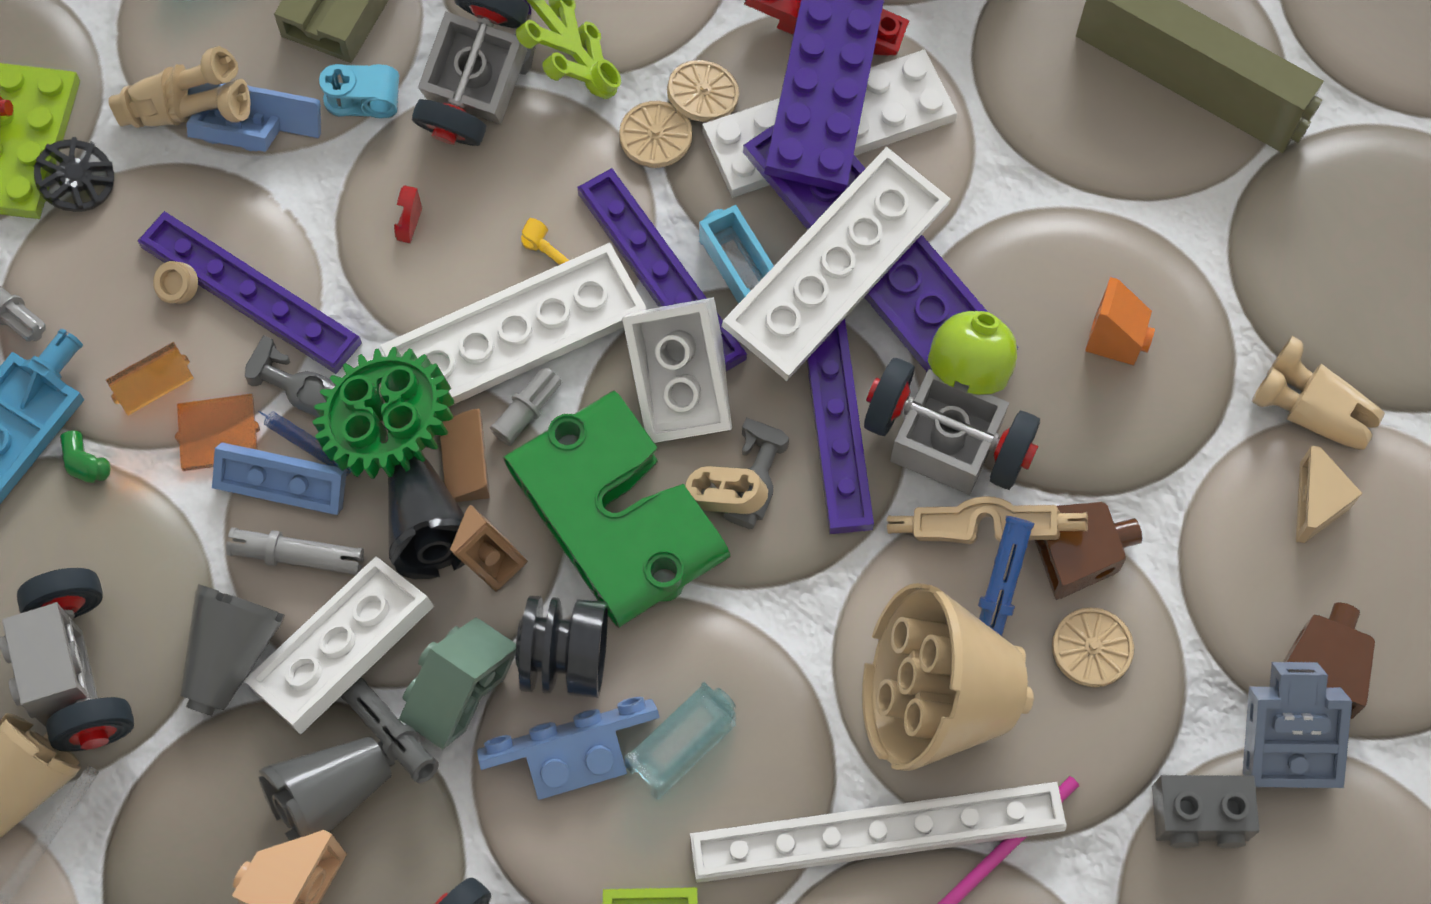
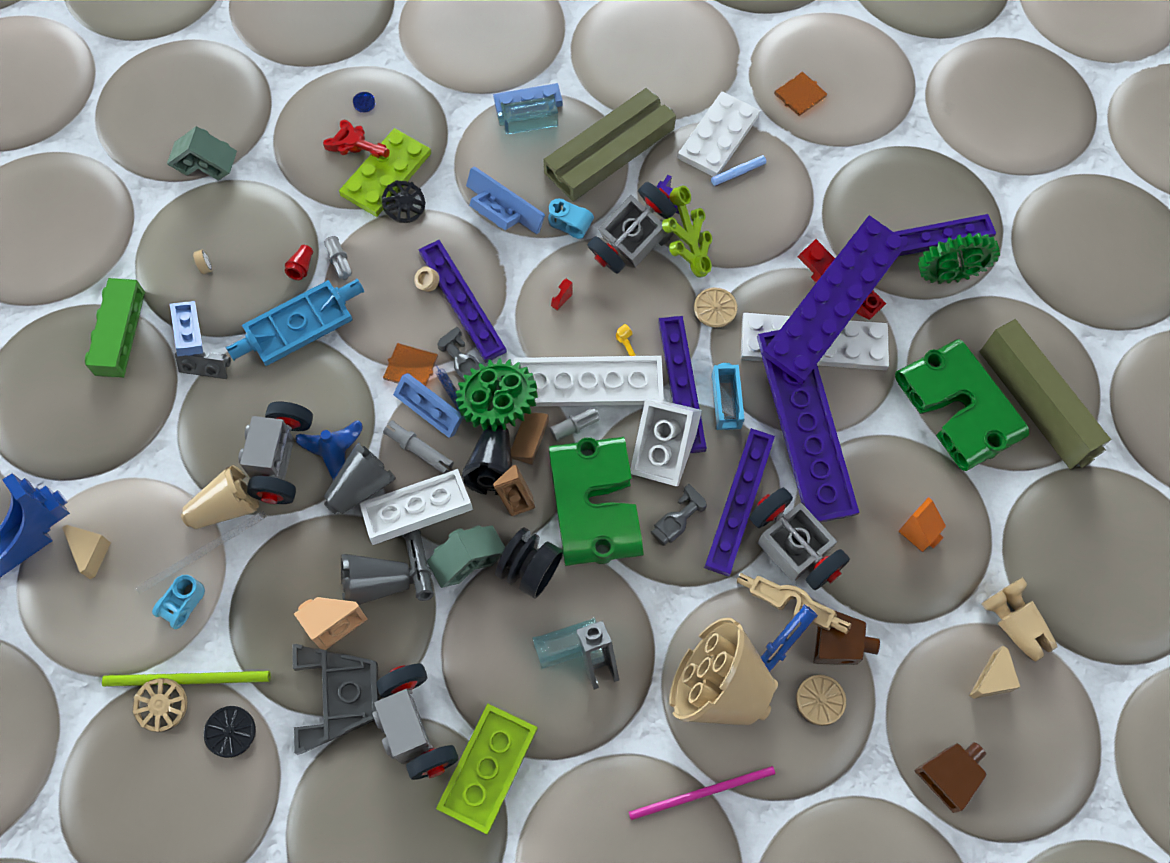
camera: 25 degrees right, 0 degrees up
green arm [60,431,111,483] -> none
clear orange piece [106,342,194,415] -> none
tan piece [108,46,251,128] -> none
medium blue bracket [477,697,660,800] -> none
tan wheel [667,60,739,122] -> none
tan beam [686,466,768,514] -> none
white tile [690,782,1067,883] -> none
white plate [722,147,951,381] -> none
lime cylinder [928,311,1017,395] -> none
dark grey brick [1152,775,1260,848] -> none
sand blue piece [1242,662,1352,788] -> none
none -> blue piece [295,420,363,480]
none -> dark grey window [576,620,619,690]
none -> green connector [895,339,1030,471]

